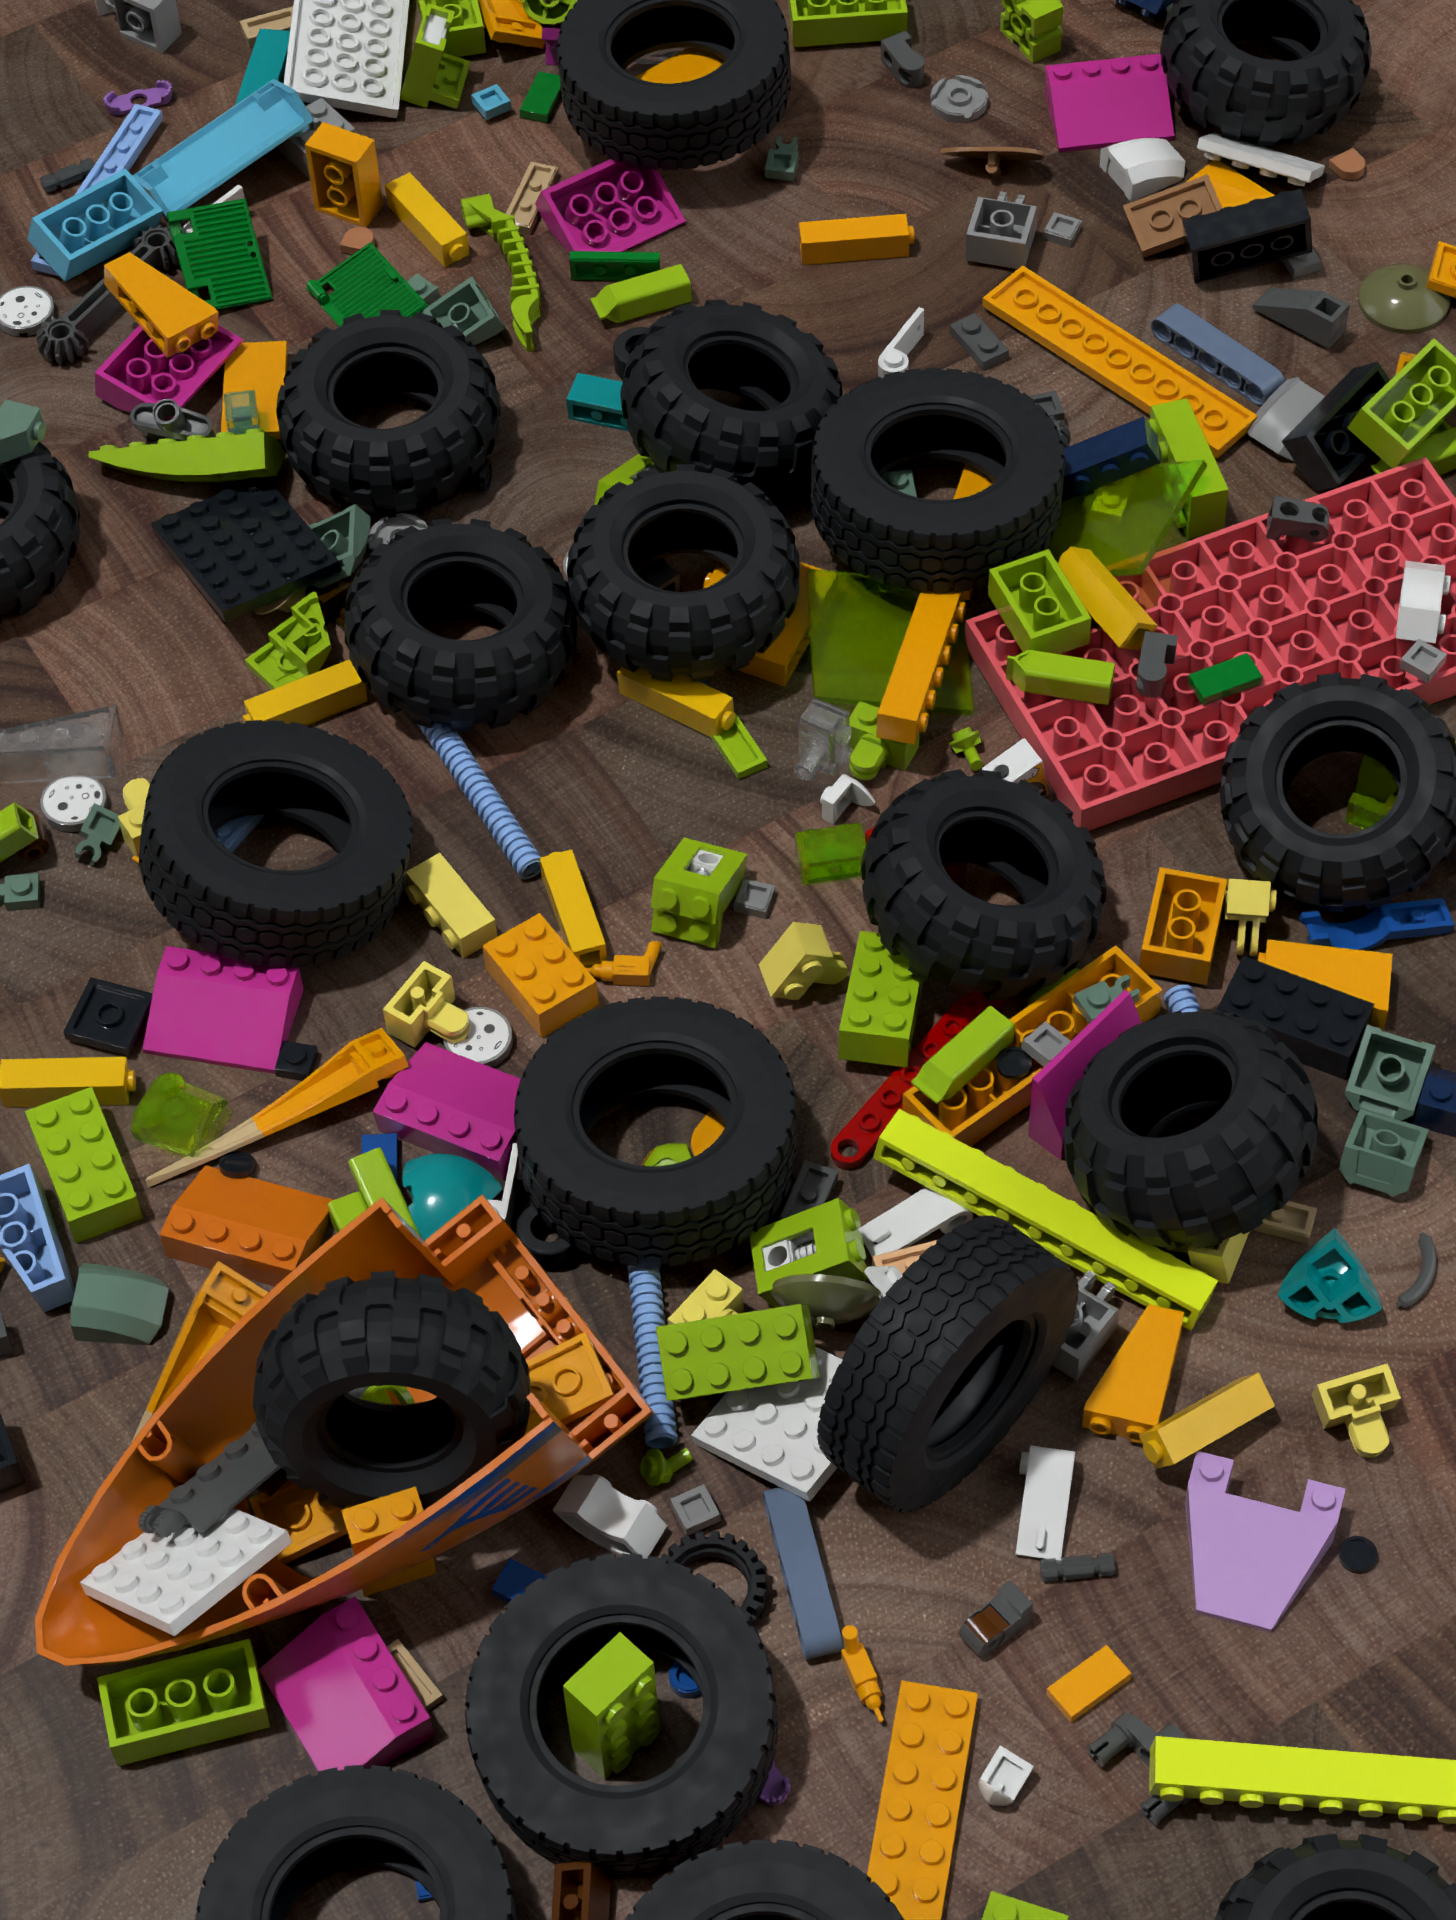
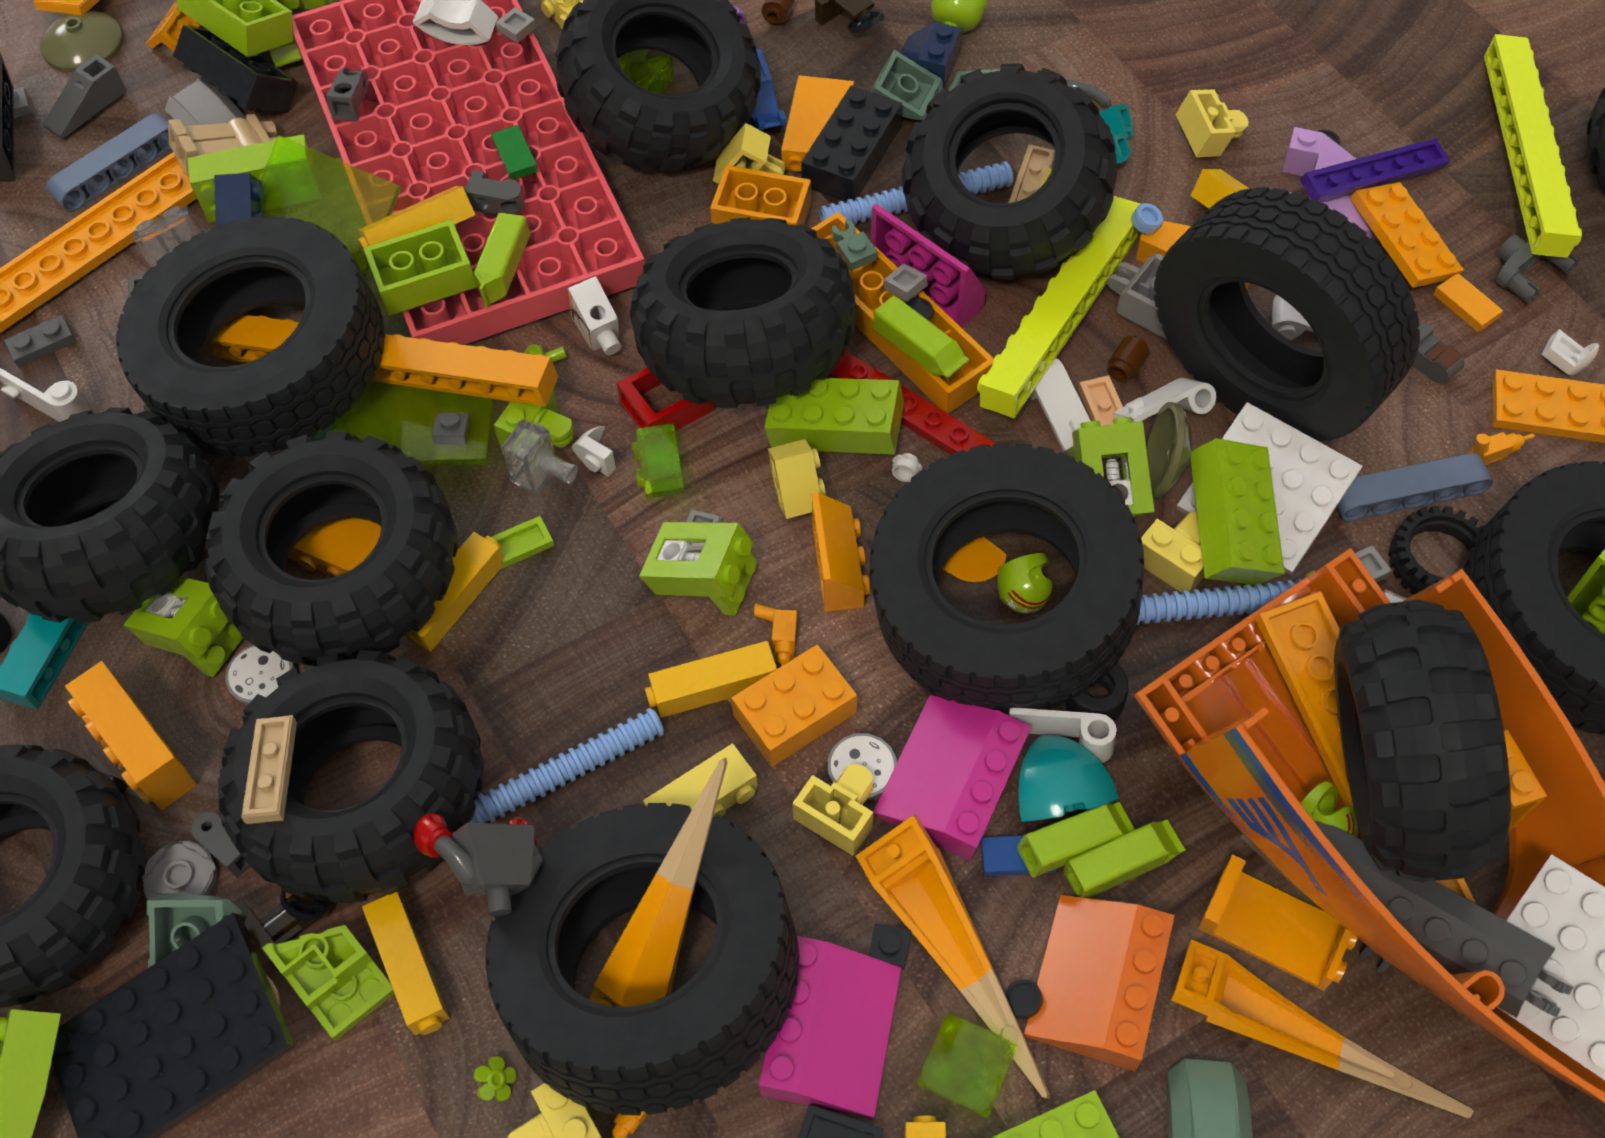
camera: 90 degrees left, 5 degrees up
none -> light orange brick [65,661,197,811]
none -> clear brick [133,205,203,267]
none -> tan hips [168,114,282,176]
none -> tan tile [241,715,297,824]
none -> dark grey torso [414,813,543,916]
none -> dark grey plate [432,413,471,445]
none -> light orange plate [589,758,728,1007]
none -> light orange slope [811,492,870,612]
none -> white plate [892,453,922,482]
none -> light blue tile [1131,203,1163,234]
none -> dark purple plate [1299,138,1451,202]
none -> light orange plate [1350,182,1464,288]

